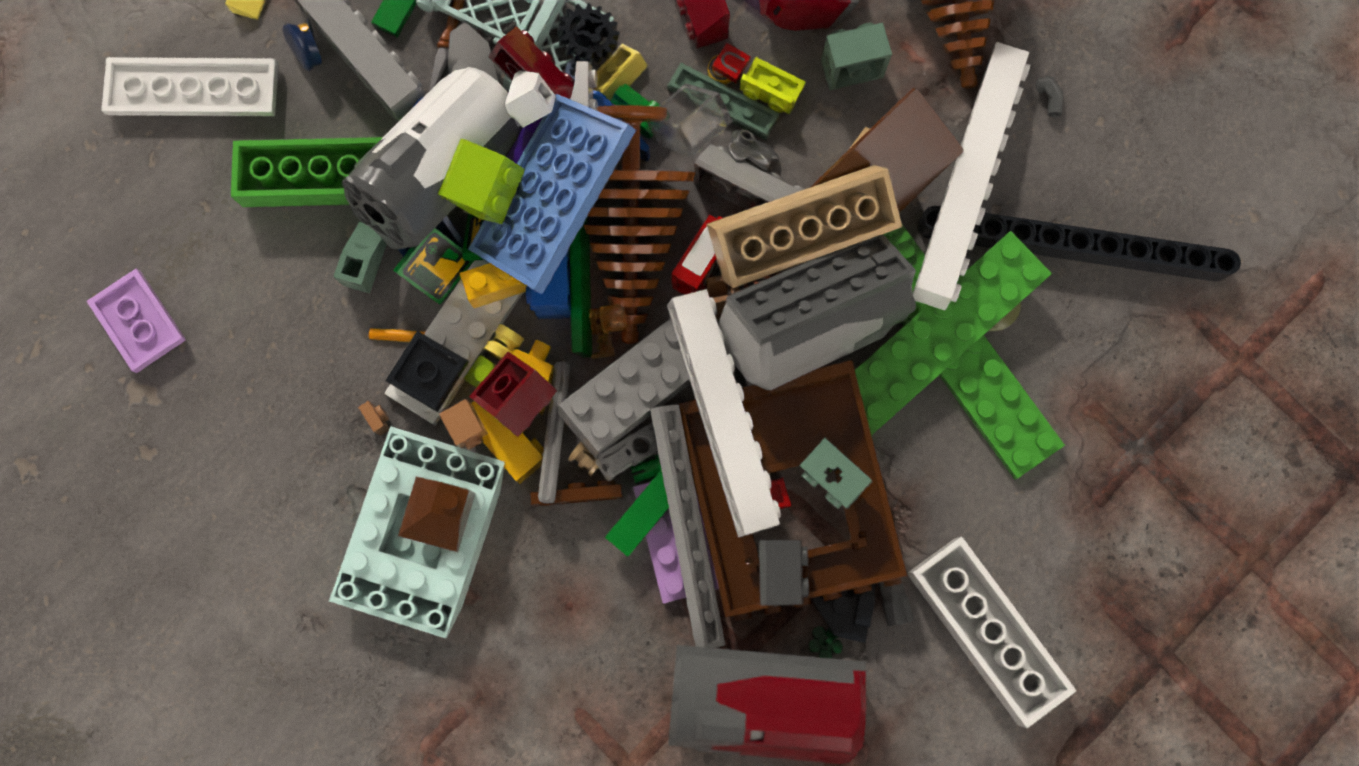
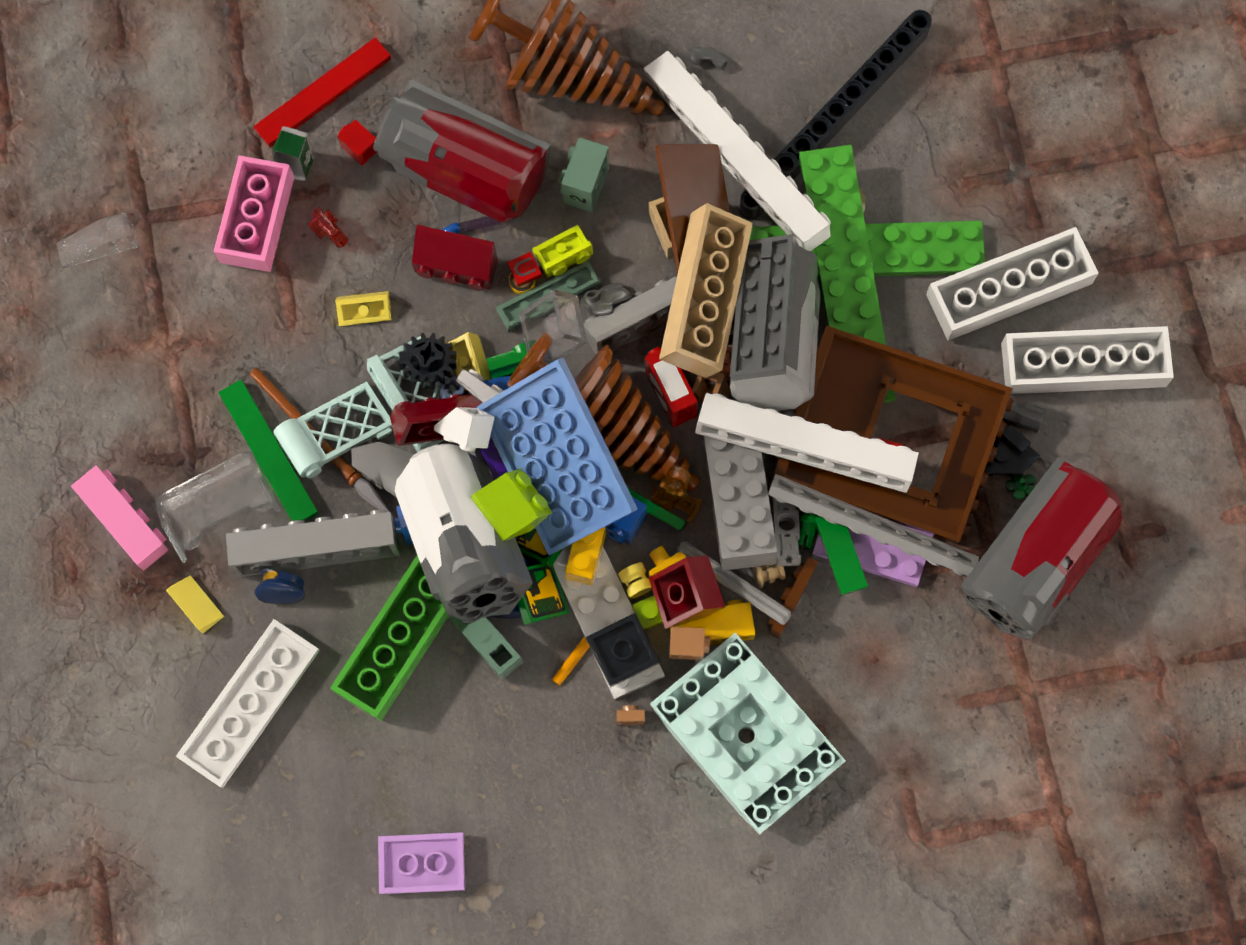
camera: 55 degrees left, 5 degrees down
reddish brown slope [398,477,475,552] -> none
dark grey slope [759,540,809,605] -> none
sand green brick [800,438,872,509] -> none
none -> white brick [926,227,1098,341]

